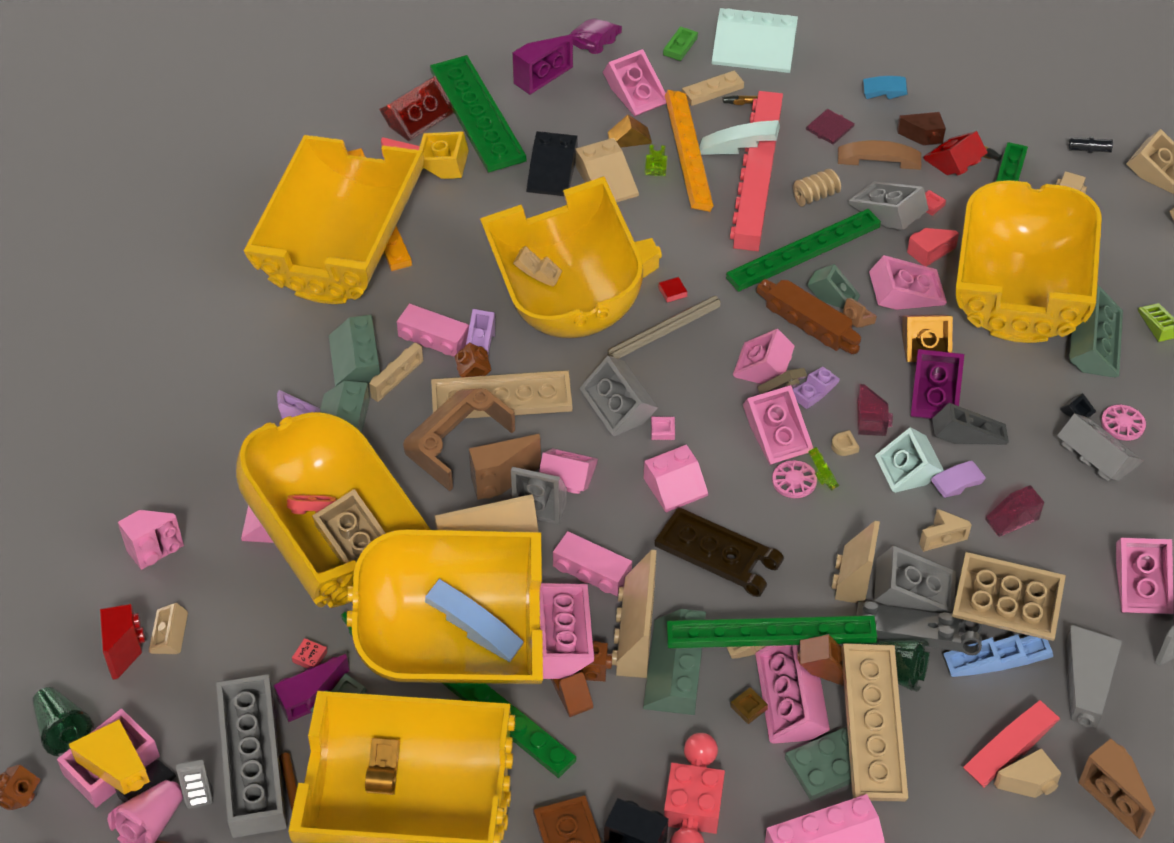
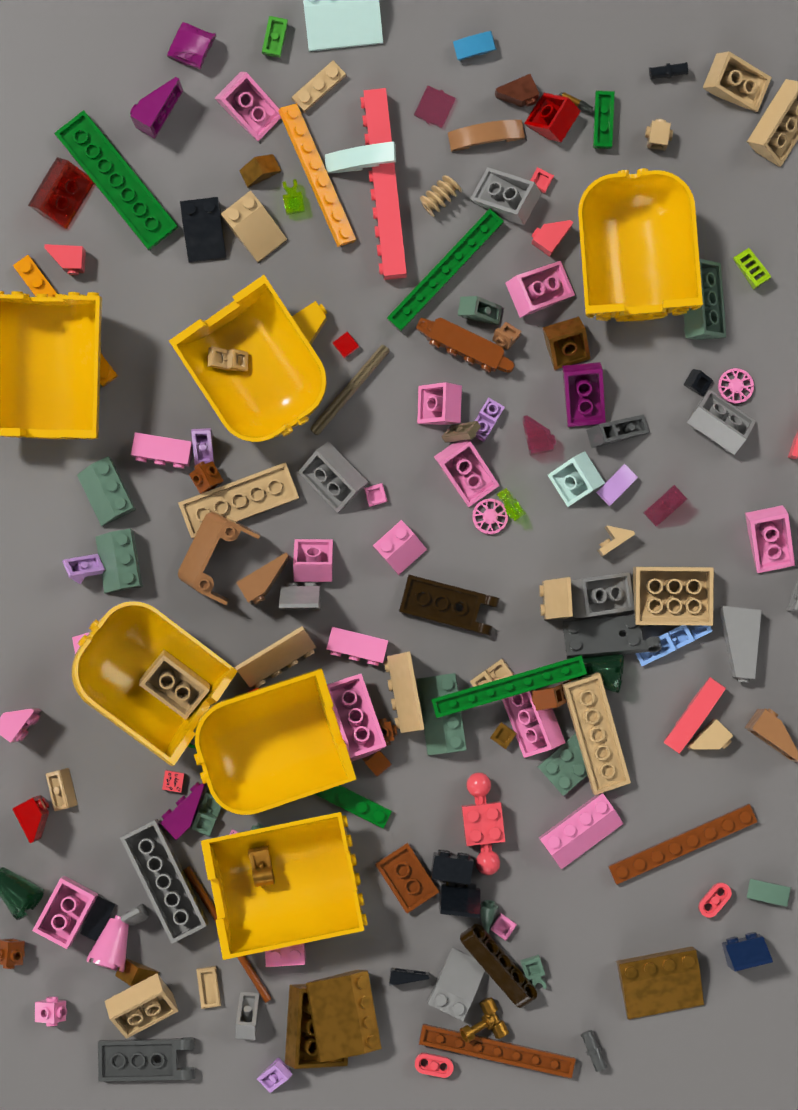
camera: 20 degrees left, 35 degrees up
yellow slope [68,720,150,795] -> none
coral plate [287,495,336,514] -> none
tan plate [369,342,423,402] -> none
yellow slope [419,131,469,179] -> none
light blue slope [425,579,524,662] -> none
pearl gold piece [723,95,758,105] -> none
tan tile [831,430,860,456] -> none

